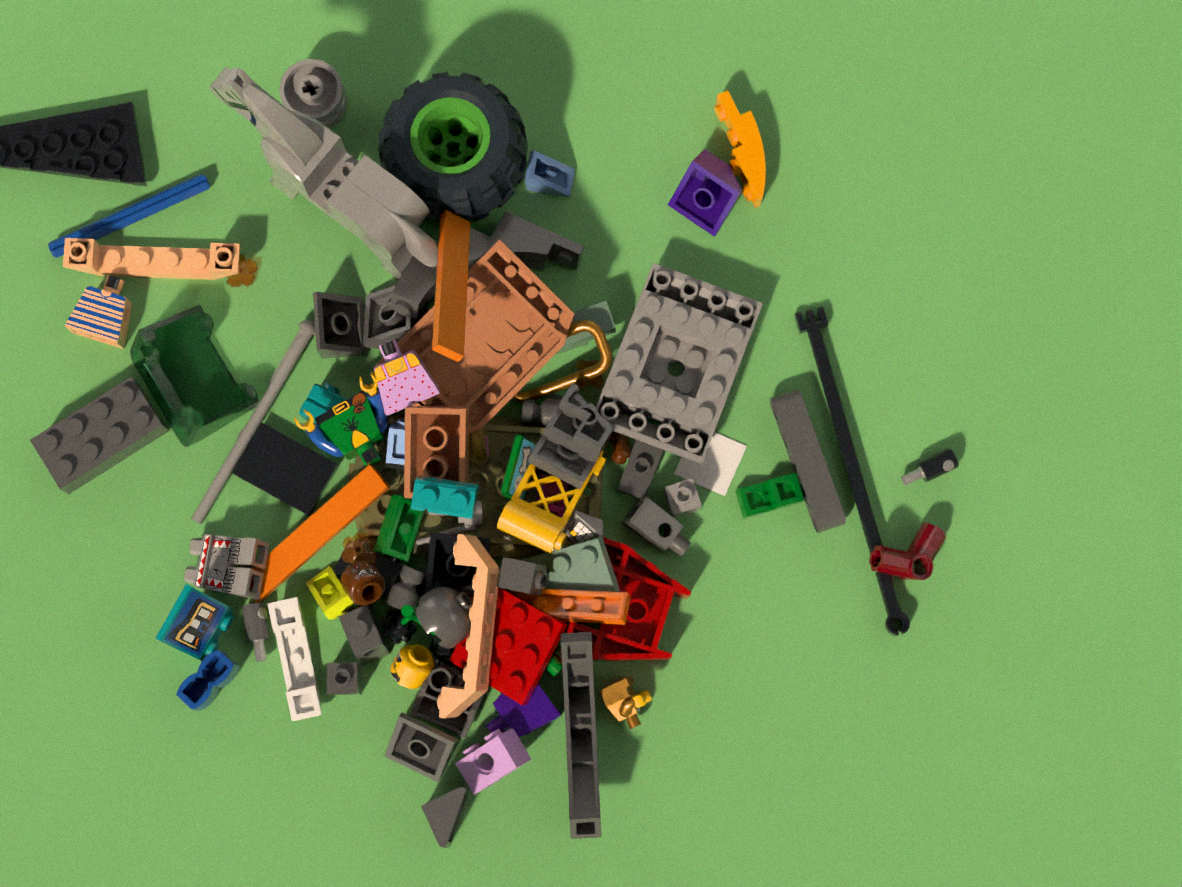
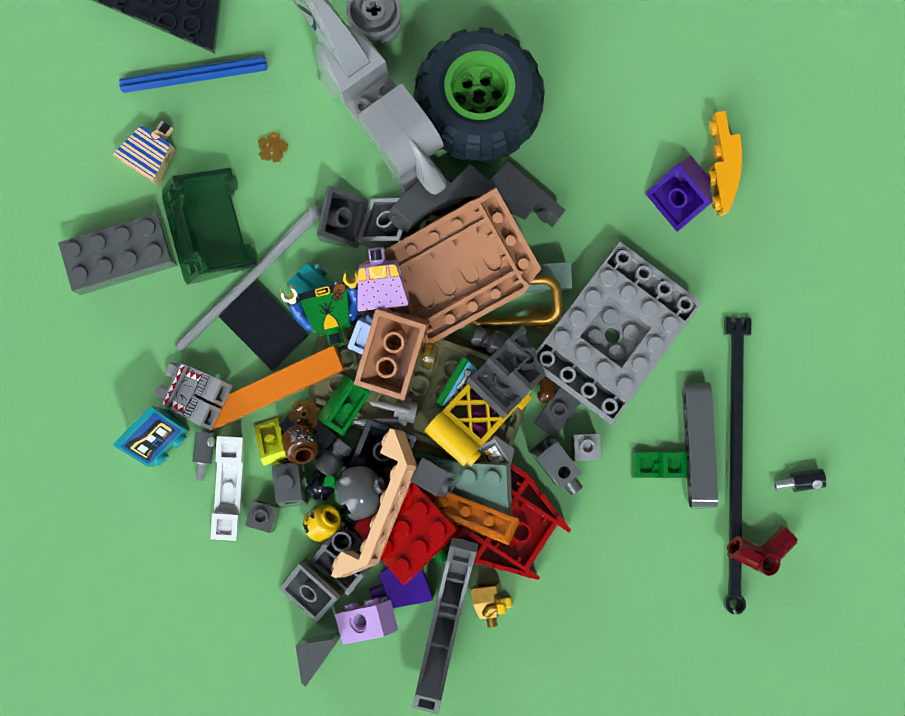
camera: 15 degrees right, 5 degrees up
light nougat slope [63,238,241,280] -> none
blue brick [176,650,240,711] -> none
teal brick [411,475,479,519] -> none
orange tile [432,210,471,362] -> none
medium blue slope [525,150,575,197] -> none
white sticker [674,432,747,496] -> none

